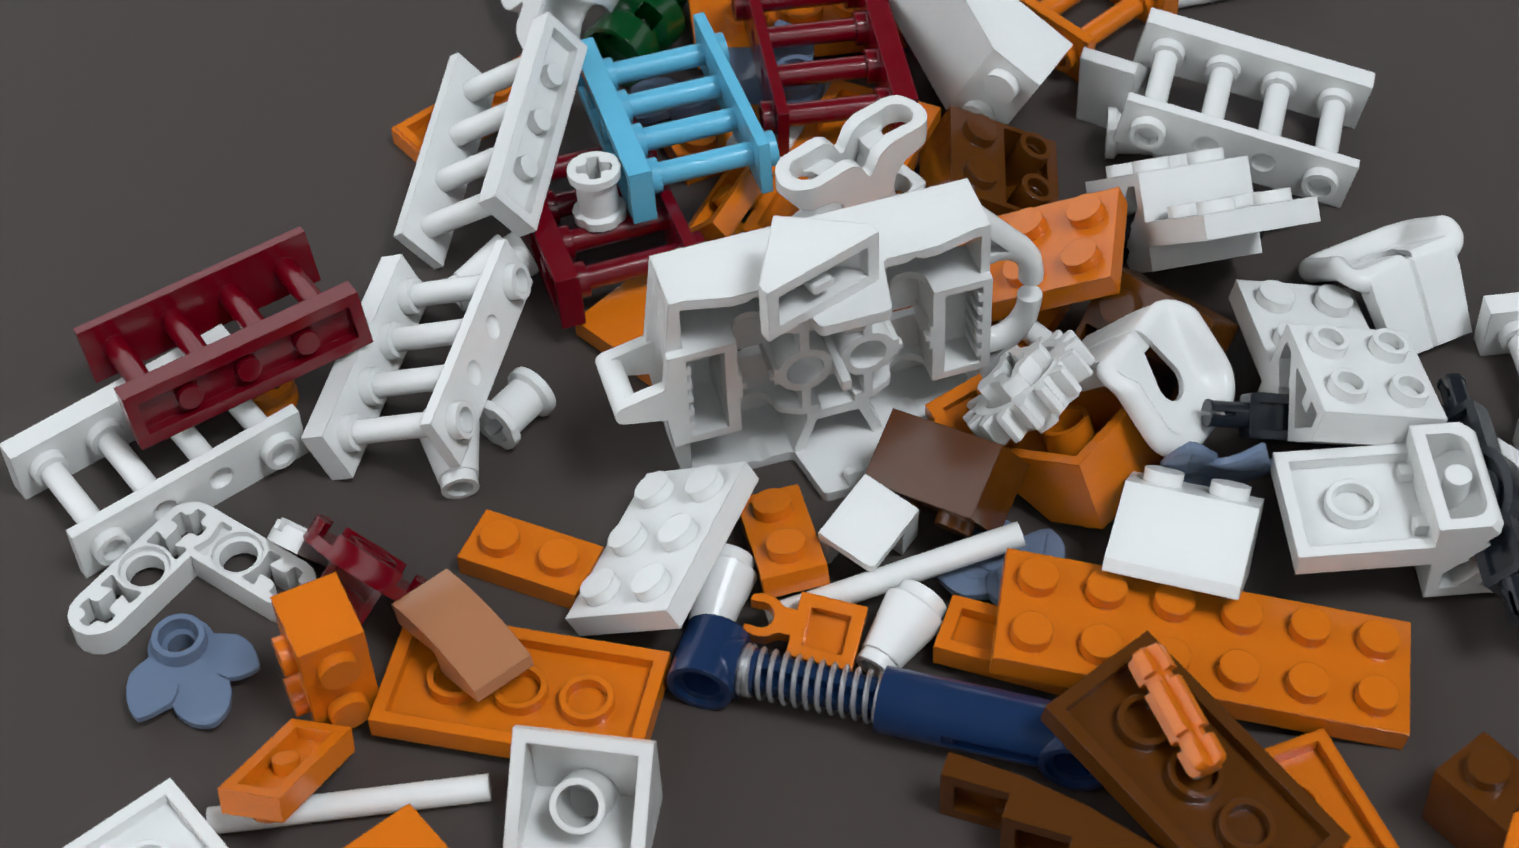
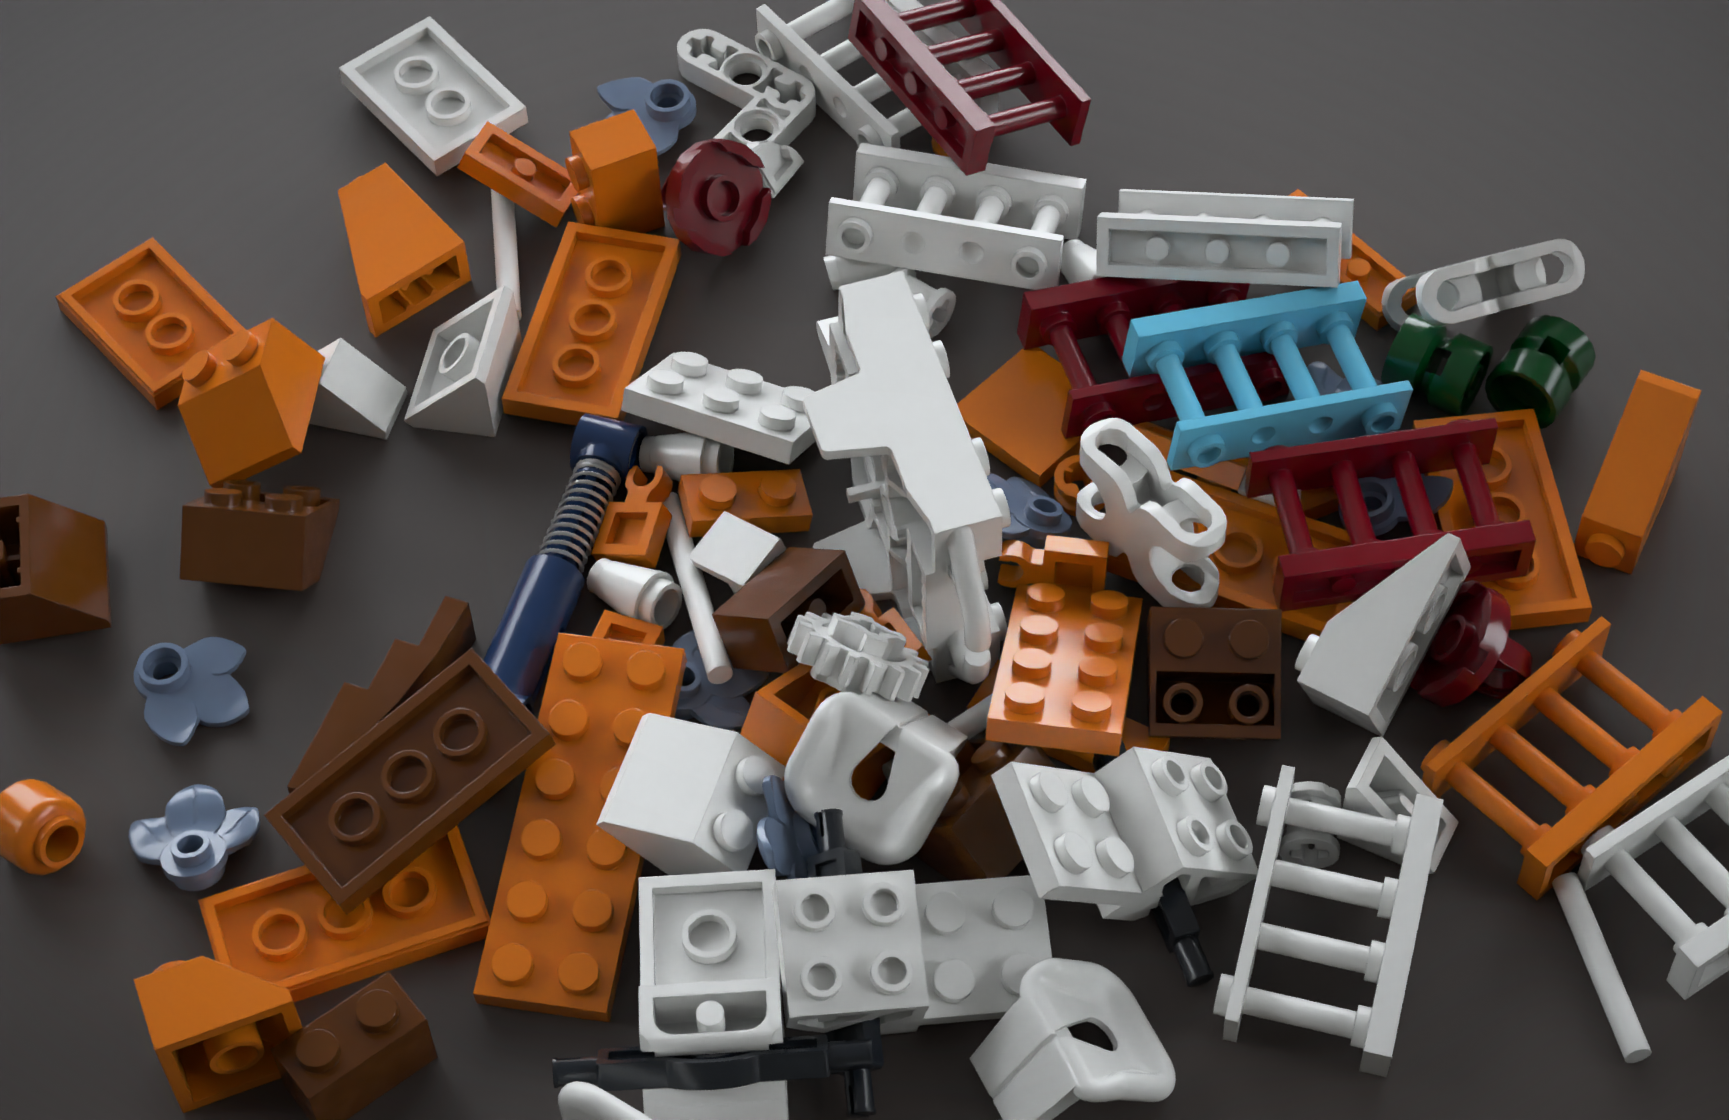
camera: 90 degrees right, 5 degrees up
nougat slope [392,569,534,702] -> none
orange plate [457,509,604,609] -> none
white bush [566,151,627,232] -> none
white slope [758,215,879,342] -> none
orange axle [1128,643,1226,779] -> none

